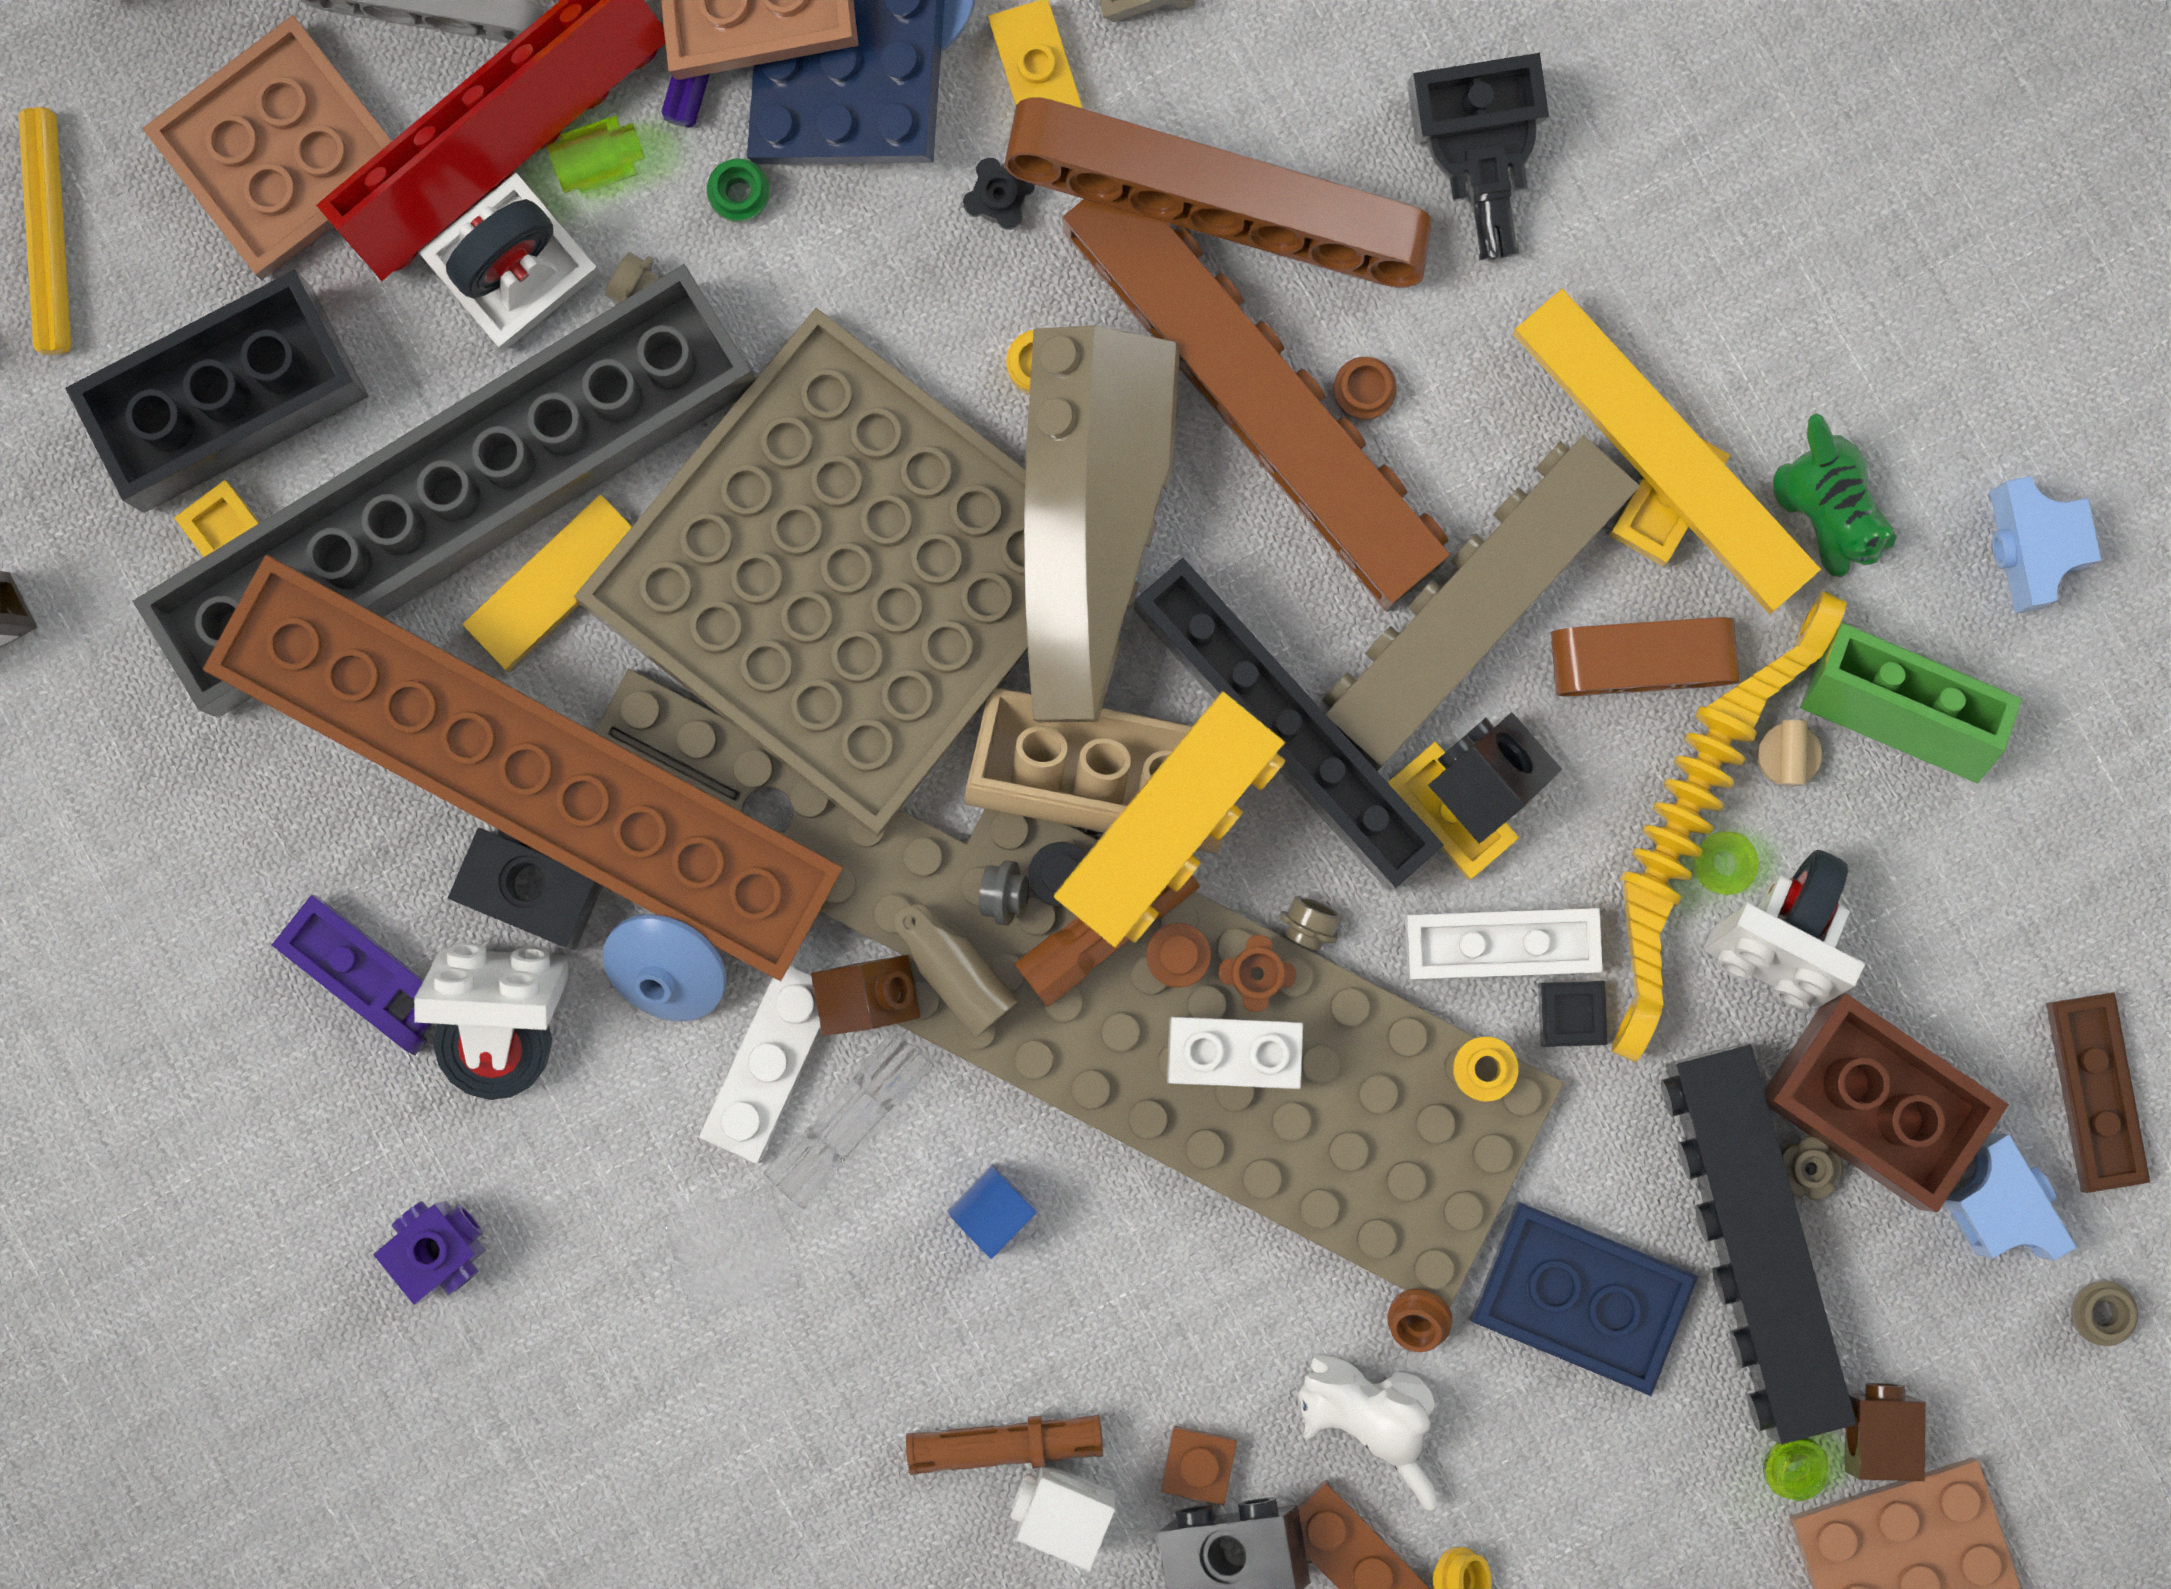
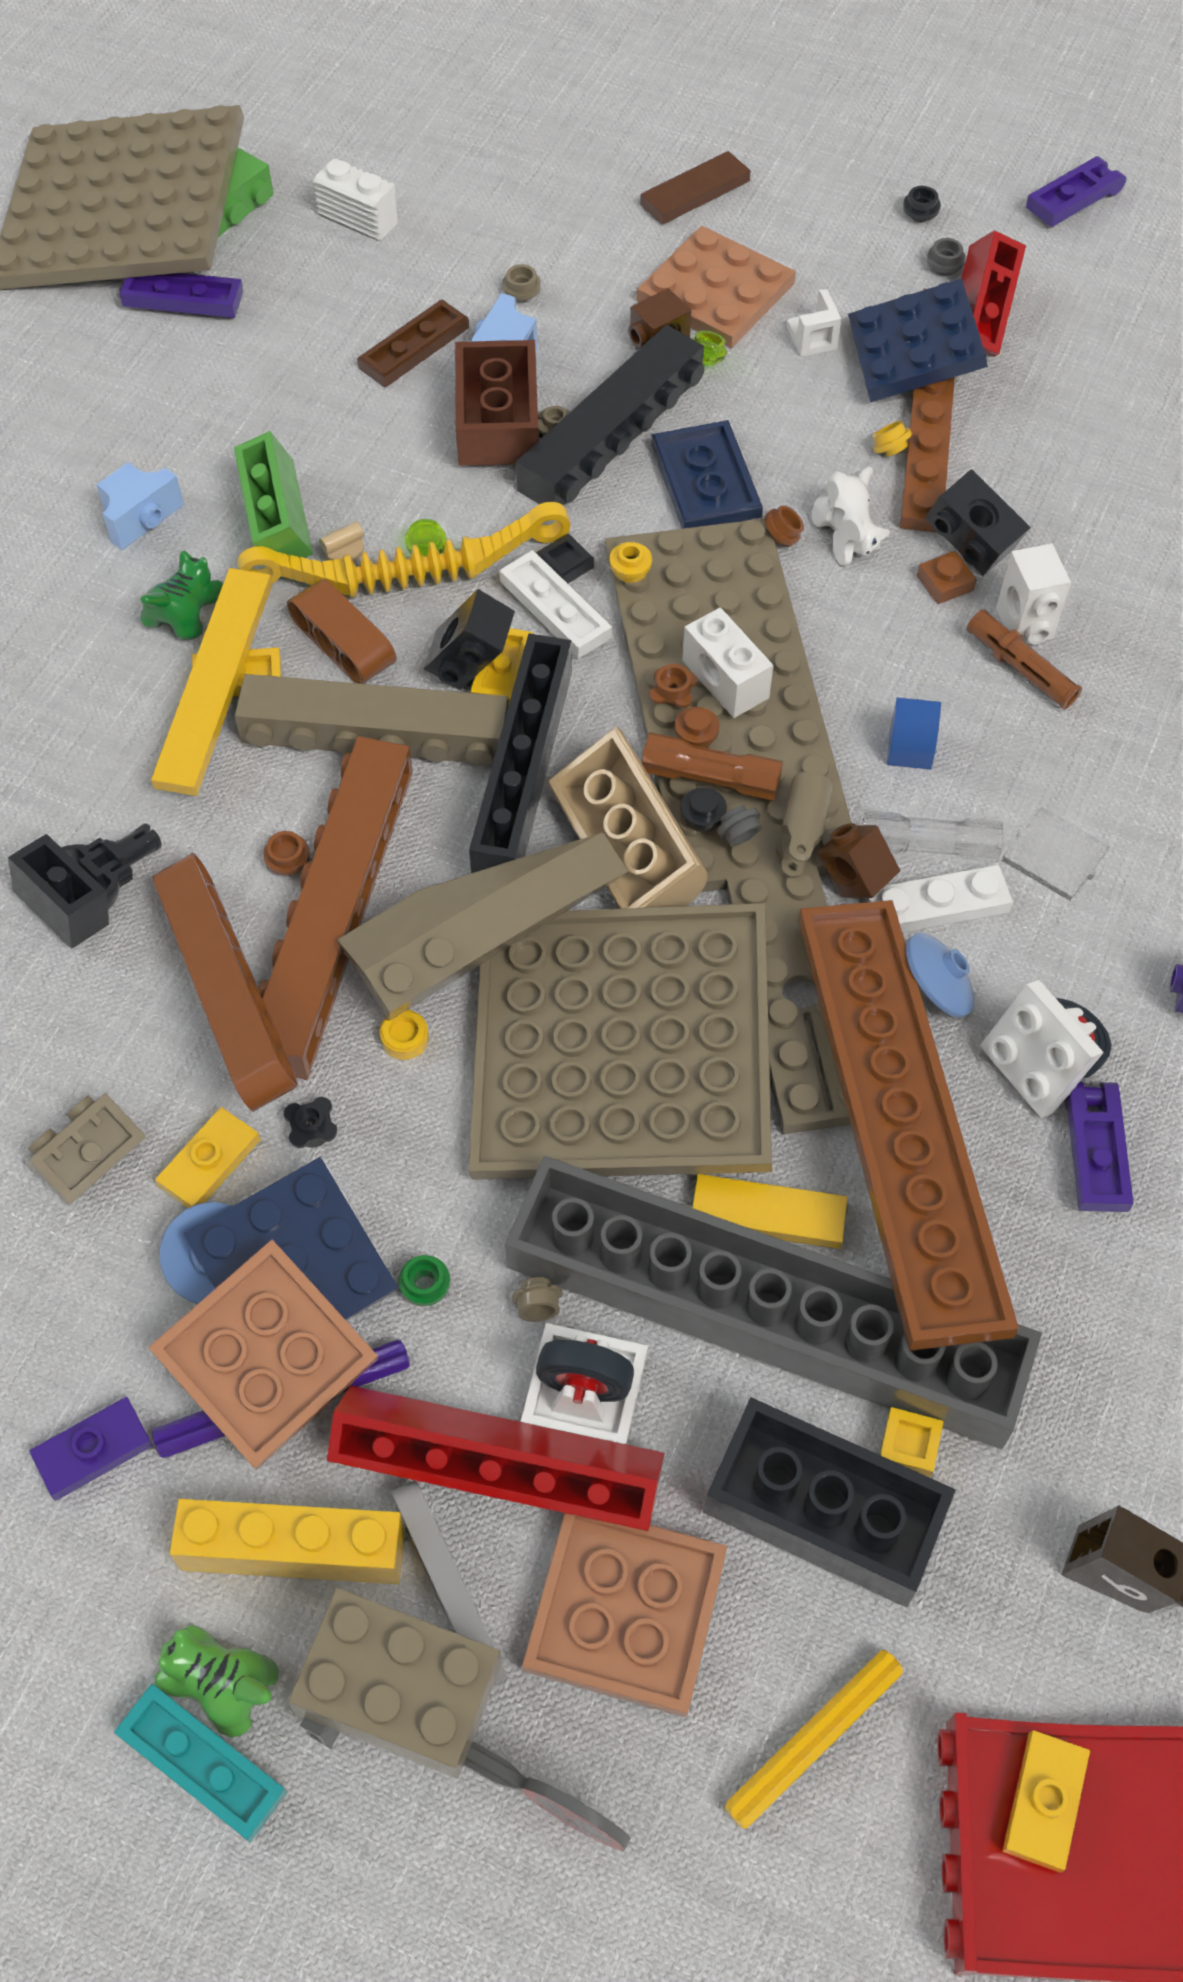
camera: 125 degrees left, 25 degrees down
black brick [447,827,603,950] -> none
clear neon green brick [547,115,646,195] -> none
yellow brick [1054,691,1285,947] -> none
dark tan plate [1280,896,1342,950] -> none
white plate [1703,850,1865,1009] -> none

